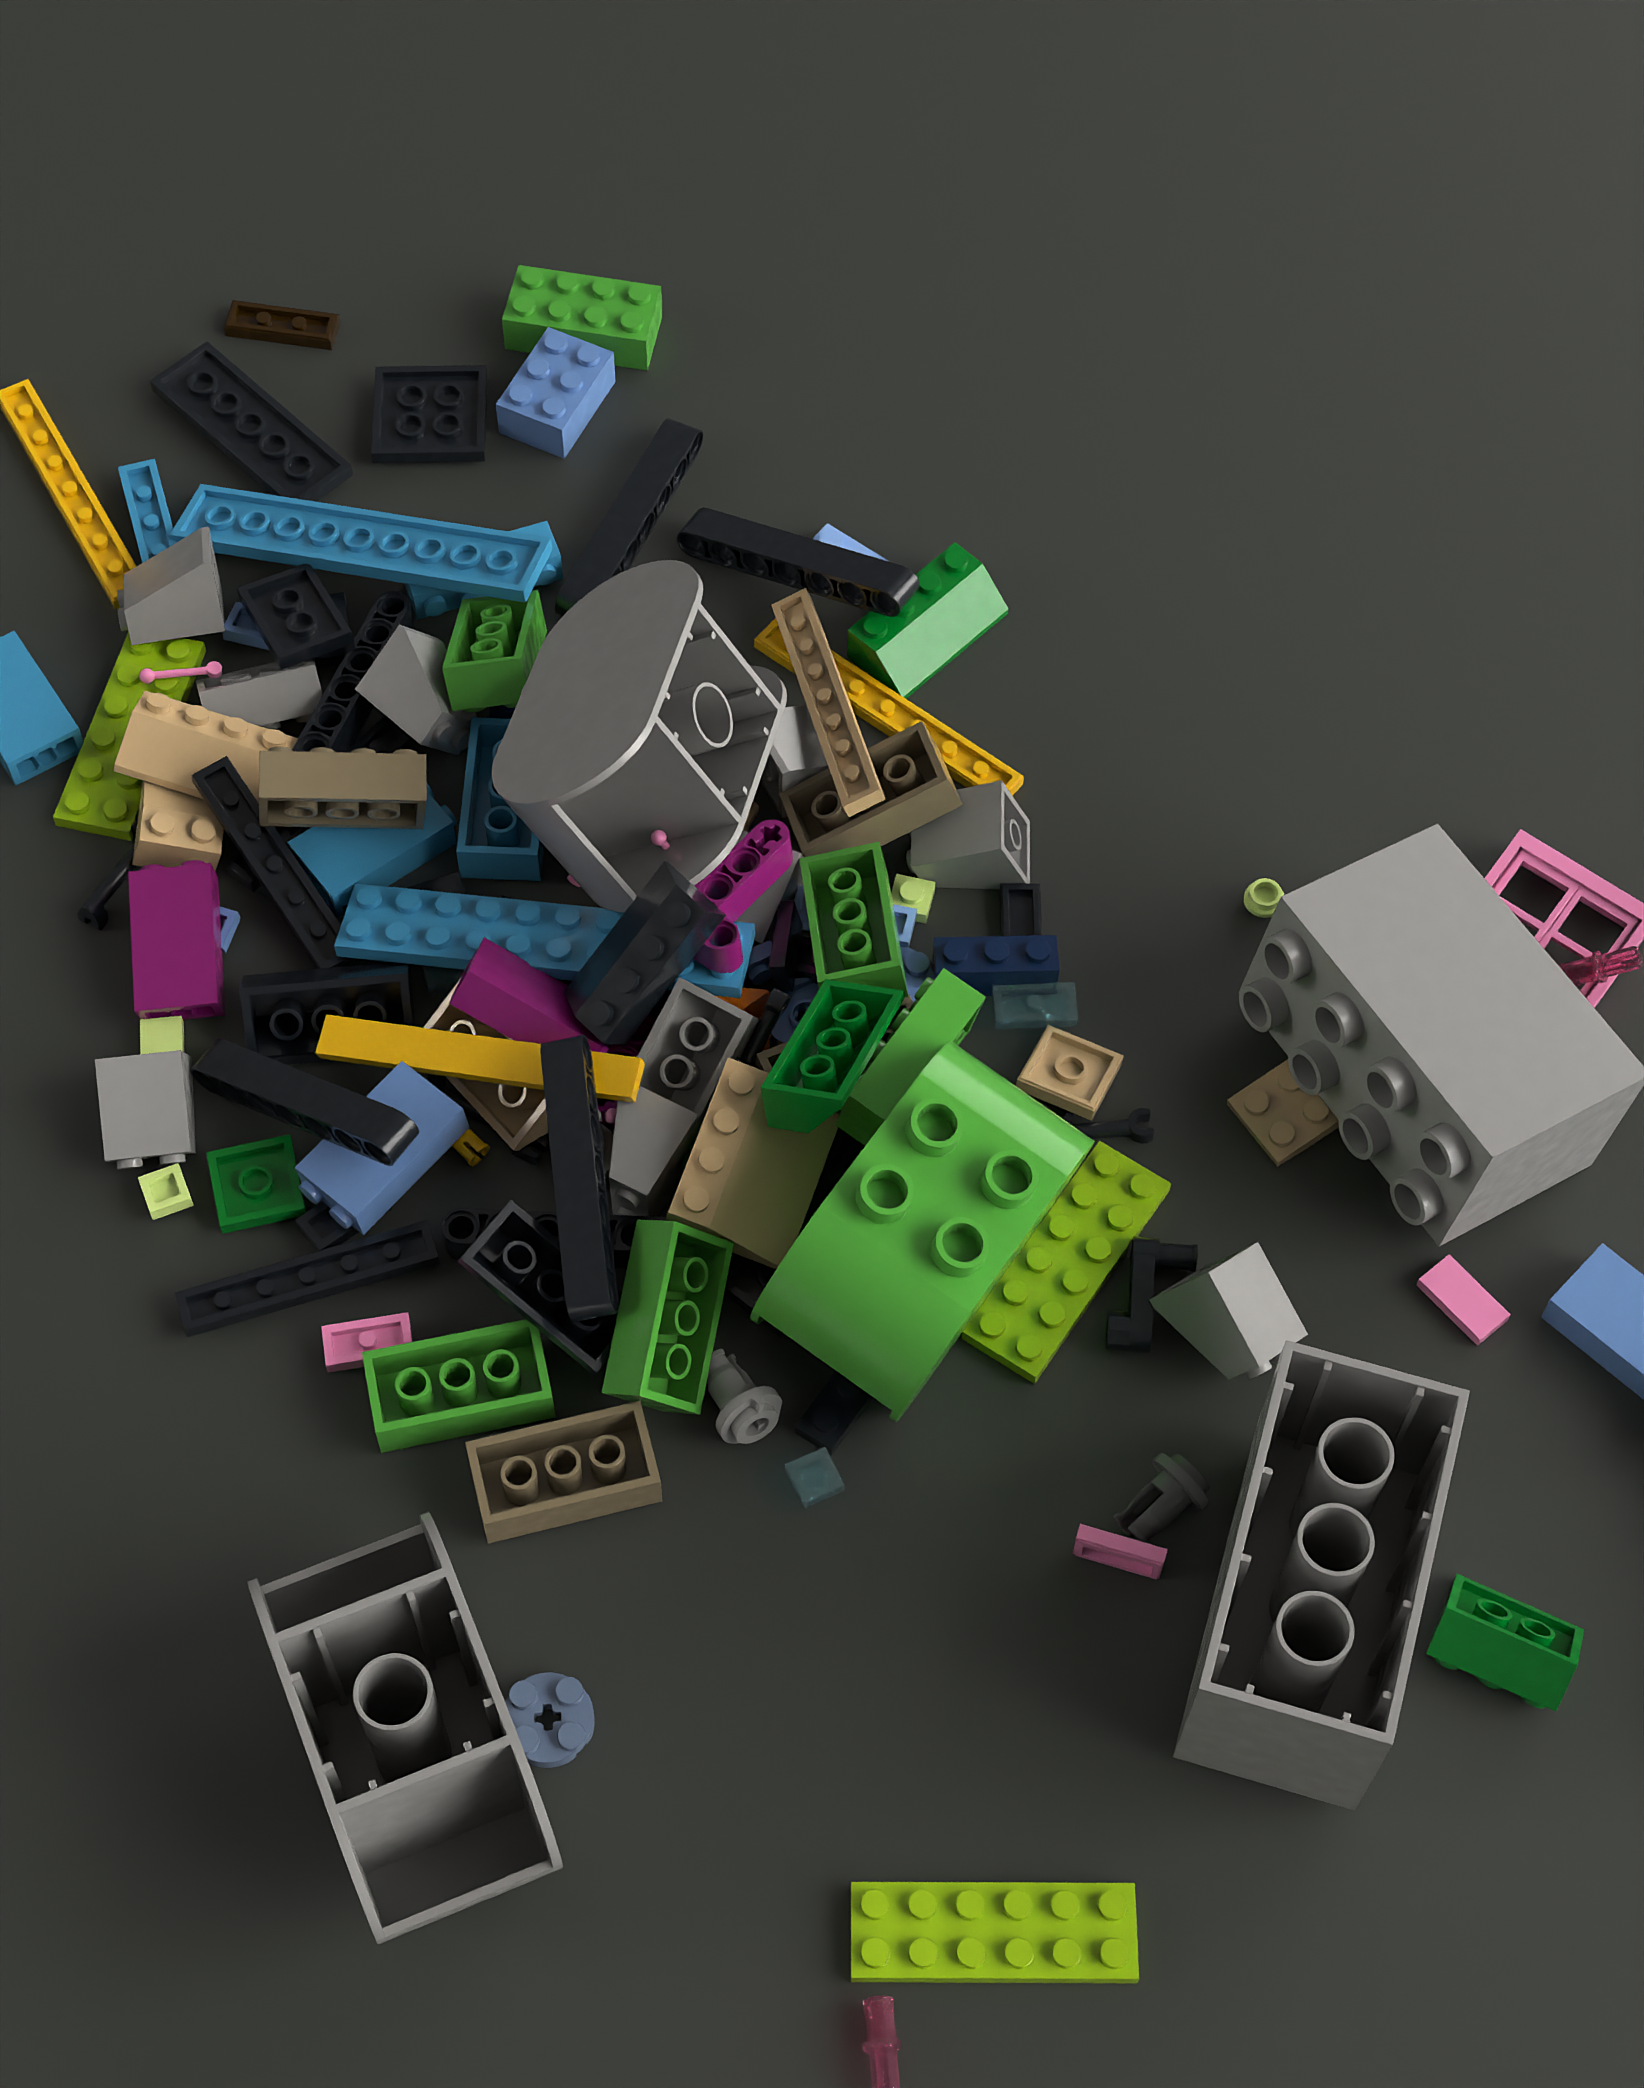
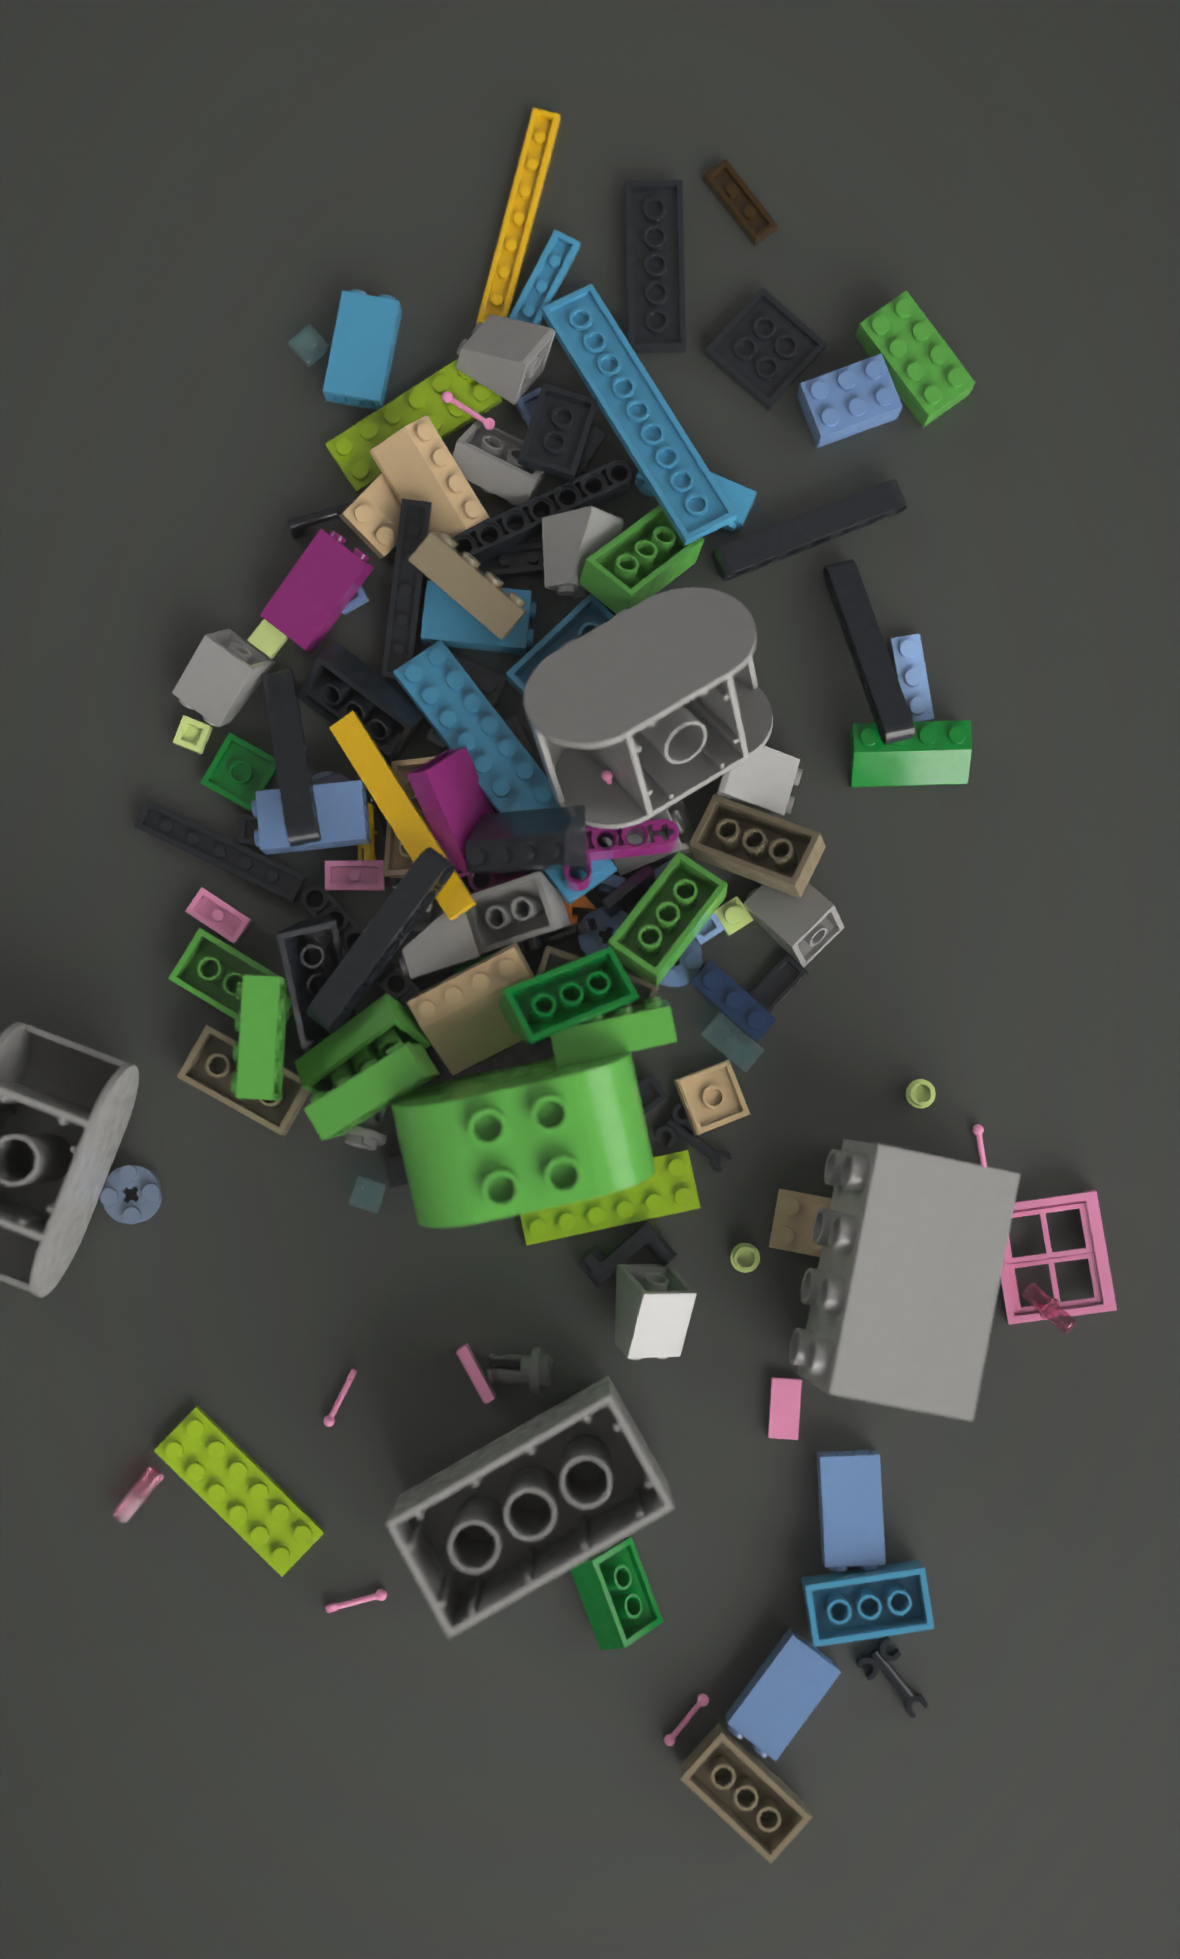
camera: 40 degrees right, 25 degrees up
yellow tile [754,618,1024,796] -> none
tan plate [771,588,885,817] -> none
none -> bright green brick [231,975,288,1100]
none -> bright green brick [304,1041,439,1140]
none -> bright pink hinge [323,1368,357,1427]
none -> bright pink plate [325,860,385,891]
none -> bright pink hinge [325,1589,387,1613]
none -> yellowish green plate [730,1243,760,1273]

